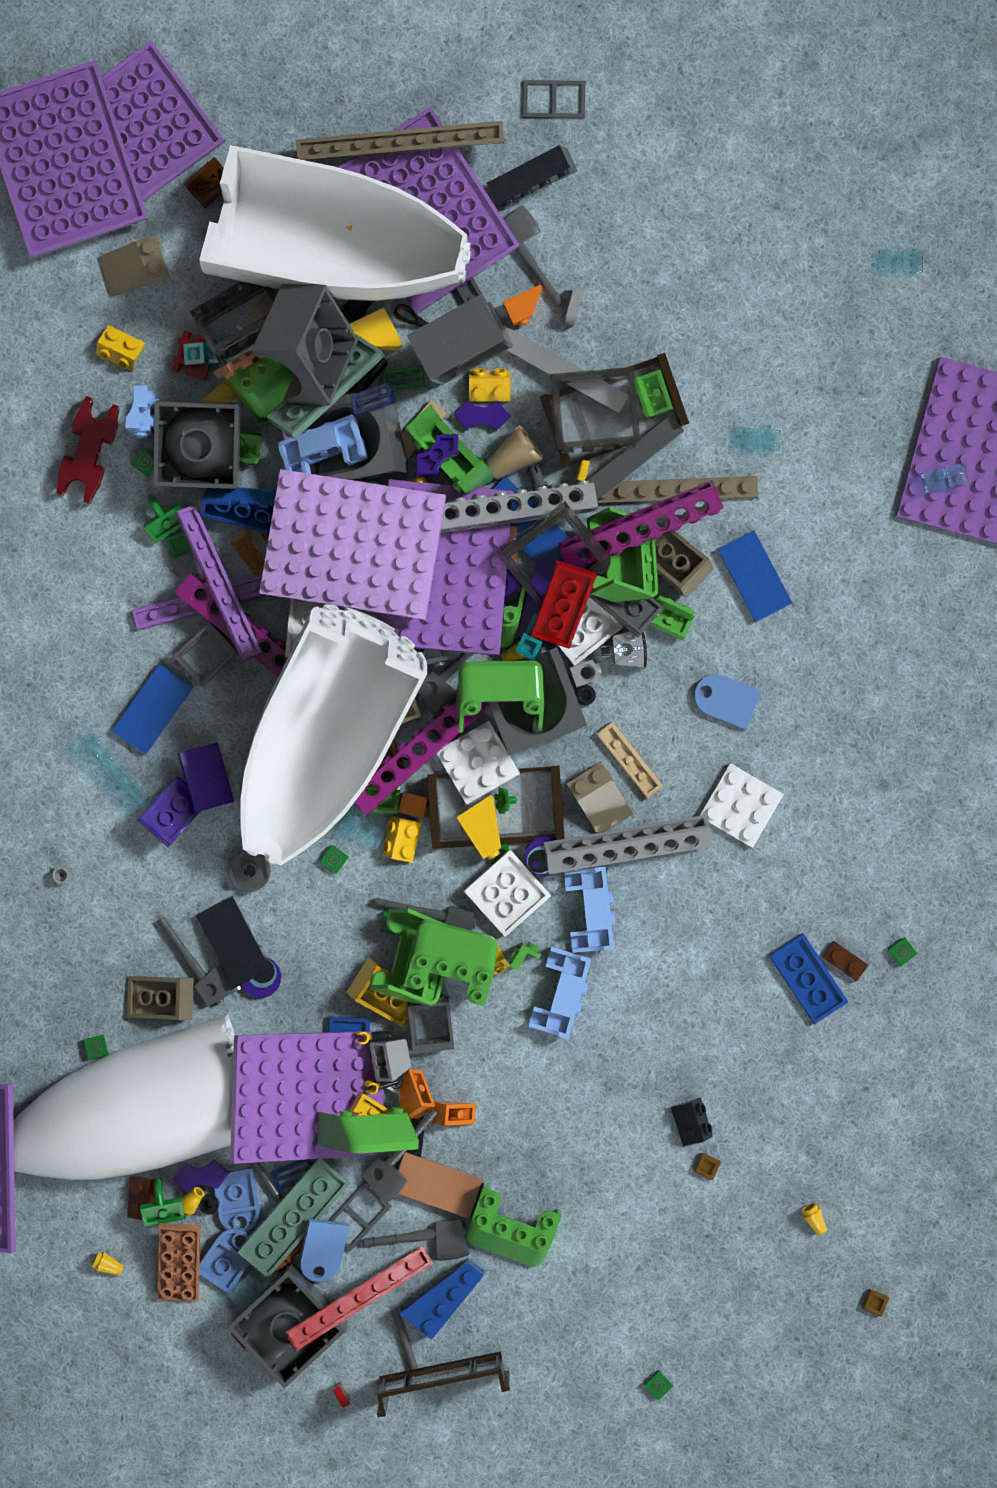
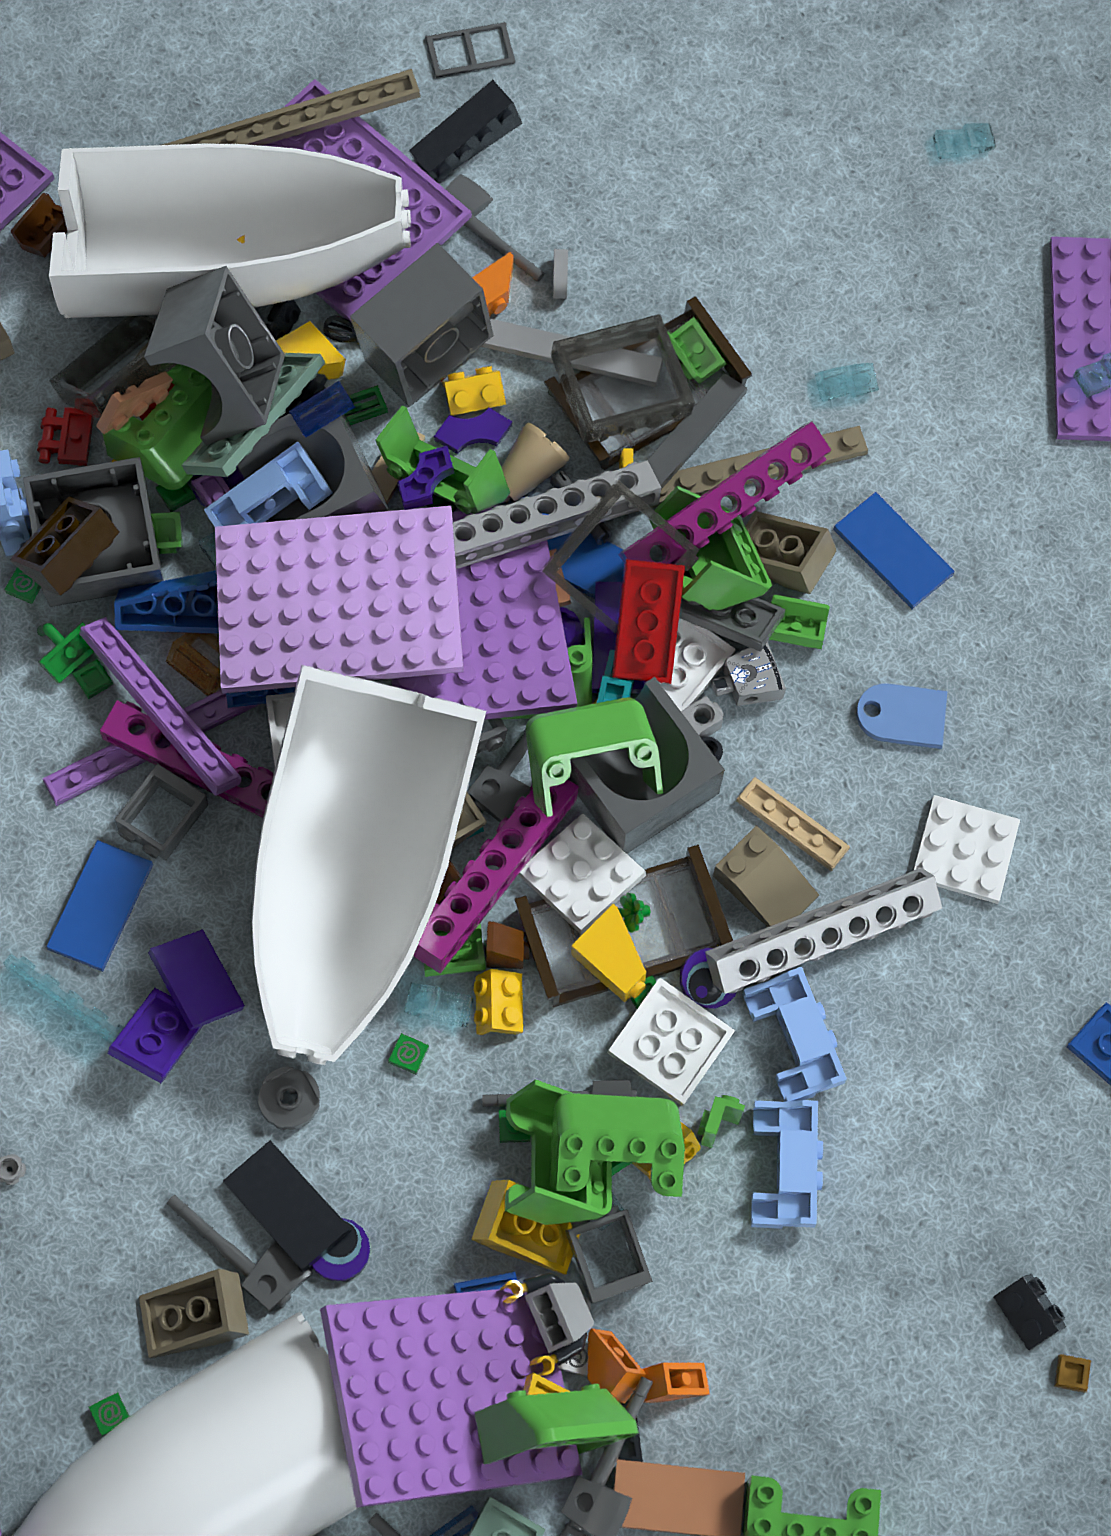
camera: 15 degrees left, 20 degrees down
teal slope [183,341,229,365] -> none
none -> dark brown slope [10,497,120,596]

